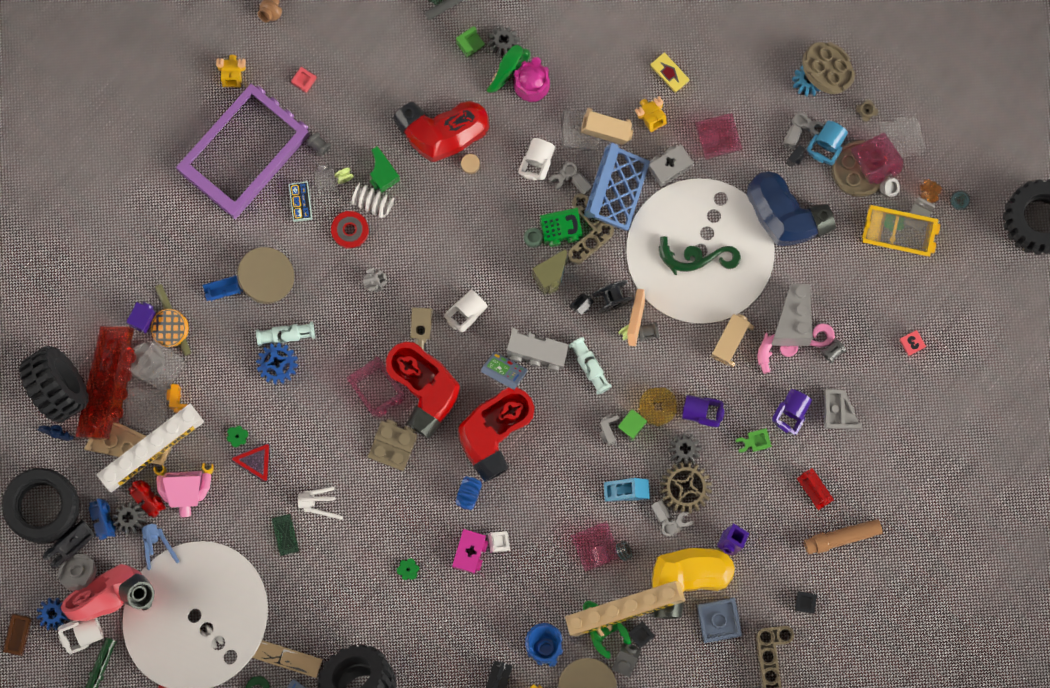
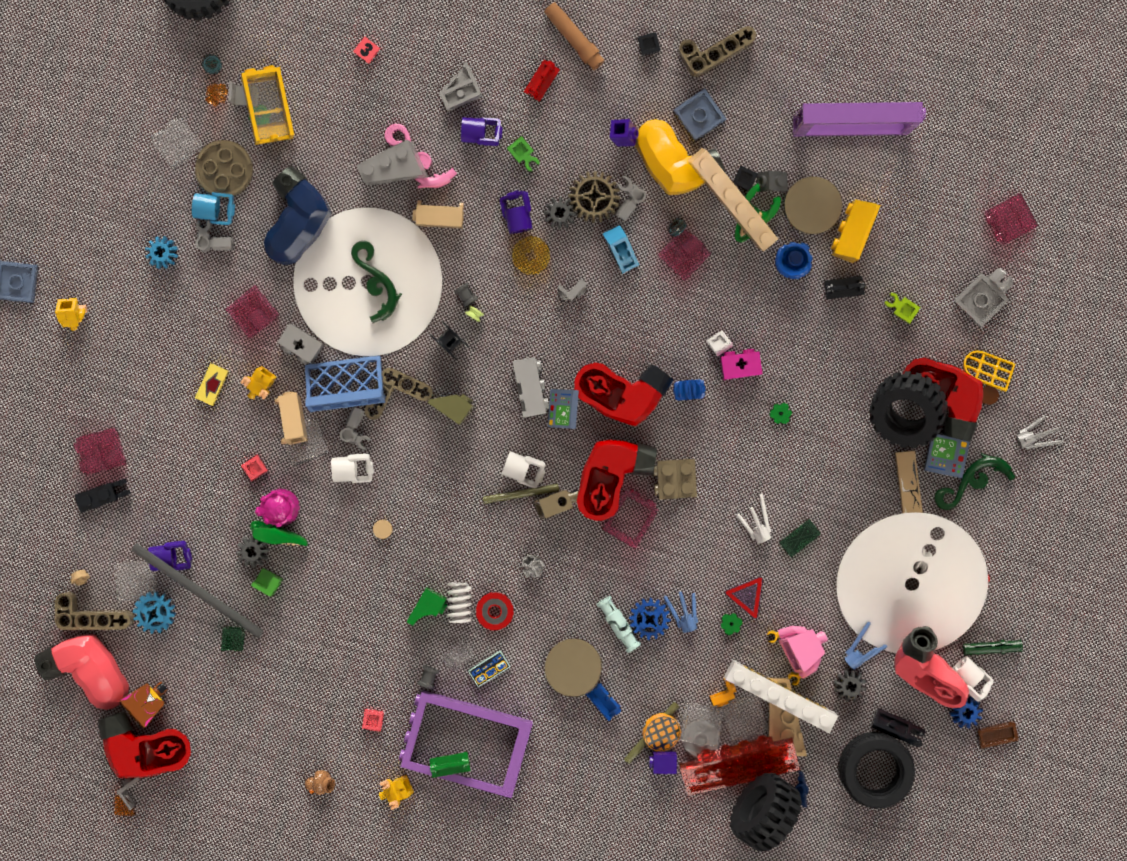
camera: 110 degrees left, 10 degrees up
light grey tile [58,554,97,591] -> none
blue hinge [88,499,116,540] -> none
red hinge [128,480,166,518] -> none
yellowish green bush [334,168,354,184] -> none
red piece [392,101,490,162] -> none
sand green tile [524,228,543,248] -> none
green slope [540,207,582,247] -> none
black plate [569,293,595,315] -> none
light aqua piece [569,337,612,395] -> none
bright green panel [618,409,647,441] -> none
light nougat tile [627,289,645,346] -> none
black plate [786,145,805,167] -> none
dark tan tile [802,42,855,94] -> none
dark grey bush [821,339,847,364] -> none
clear pink plate [851,132,904,184] -> none
dark tan plate [856,100,878,122] -> none
light grey tile [880,178,900,197] -> none
none -> coral tile [241,455,268,482]
none -> green hinge [429,752,471,778]
none -> olive bar [483,483,559,504]
none -> medium blue plant [664,592,698,633]

